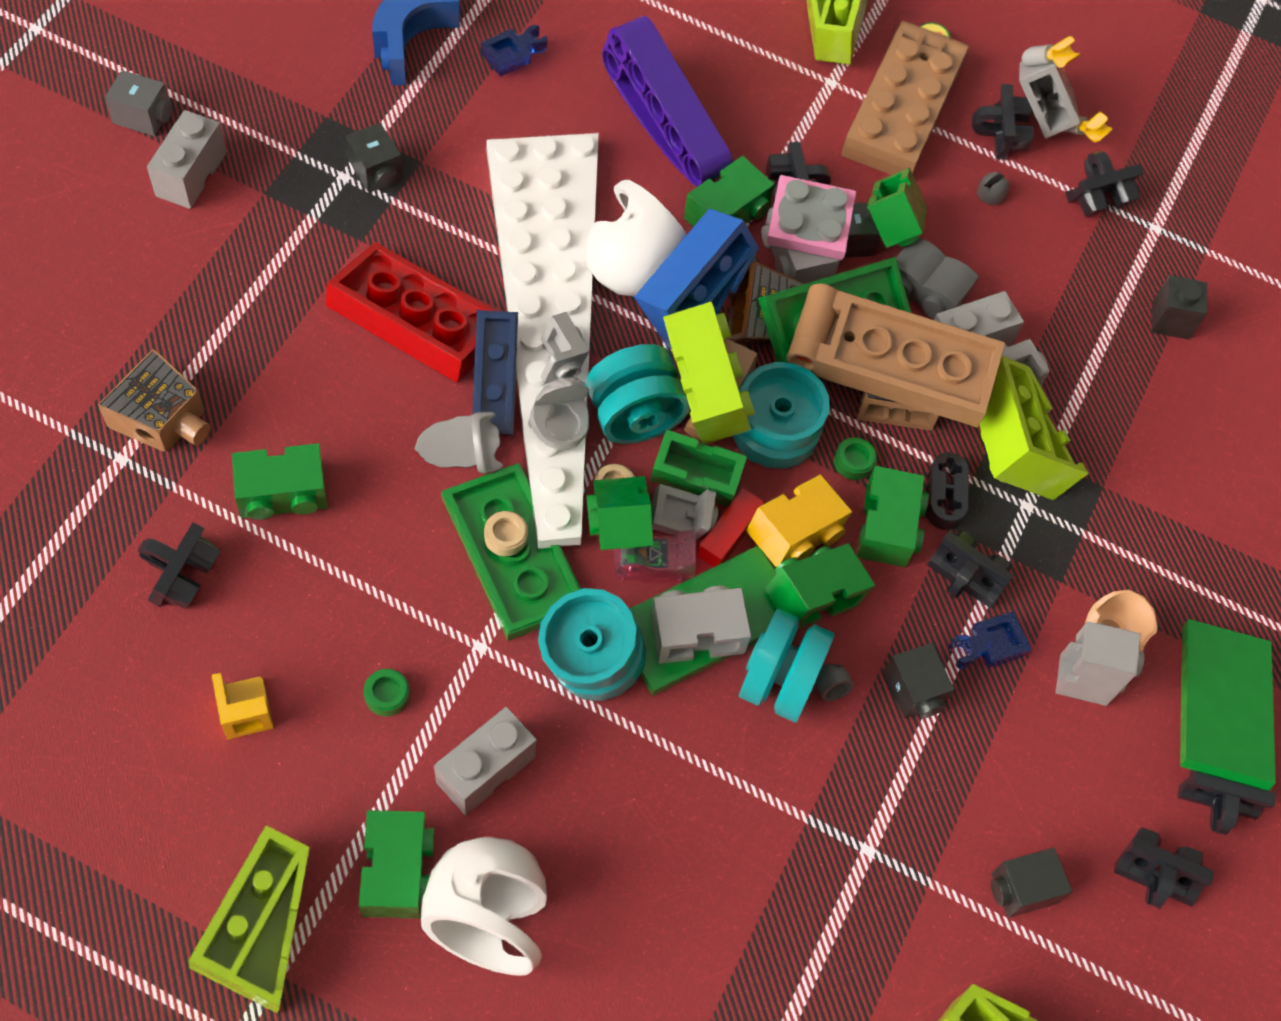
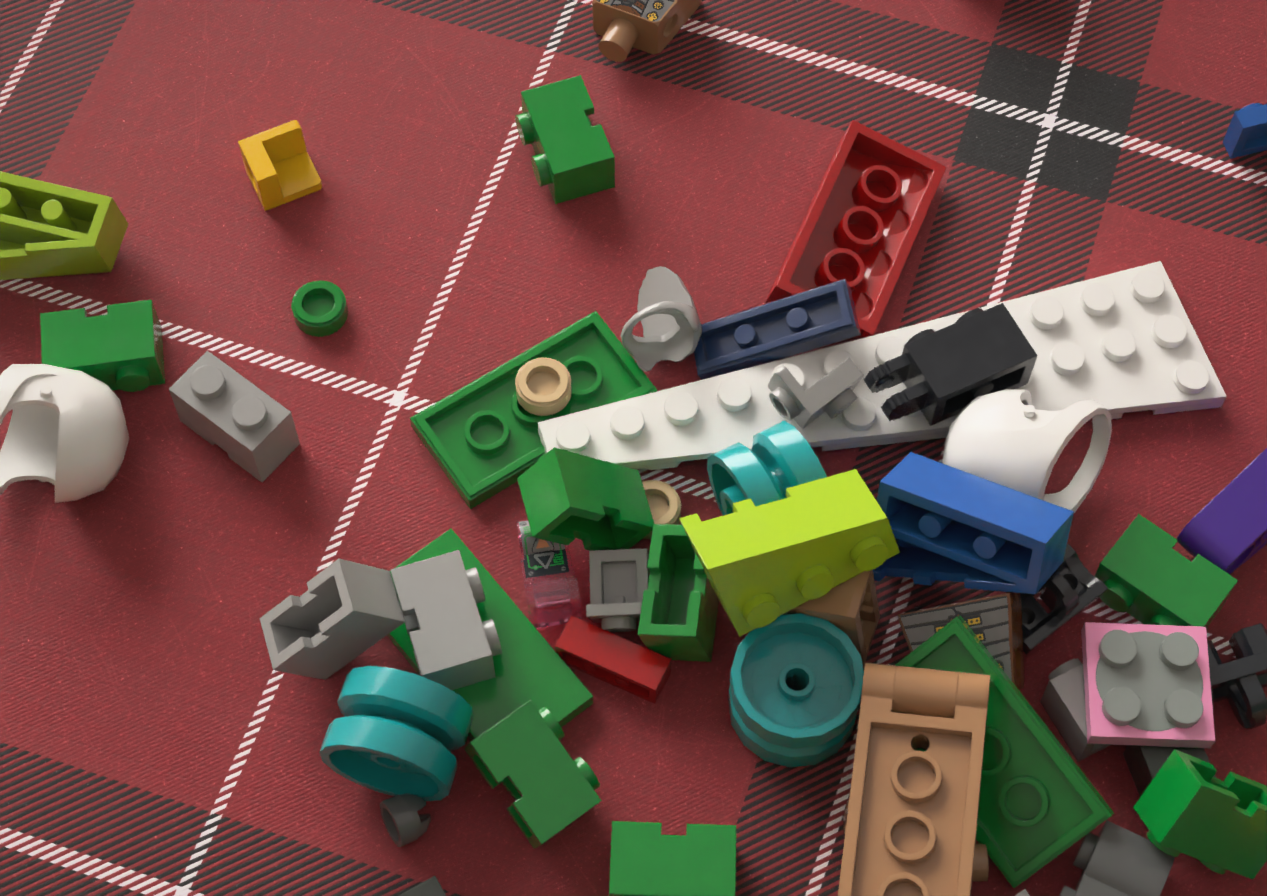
camera: 90 degrees right, 0 degrees up
black hips [138,522,221,609] -> none
pearl dark grey brick [345,122,403,193] -> none
light grey piece [528,377,589,450] -> none
teal wheel [538,588,647,701] -> none
yellow brick [746,474,852,567] -> none
green tile [834,437,877,480] -> none
none -> light grey brick [259,559,405,680]
none -> black hinge [863,303,1038,426]

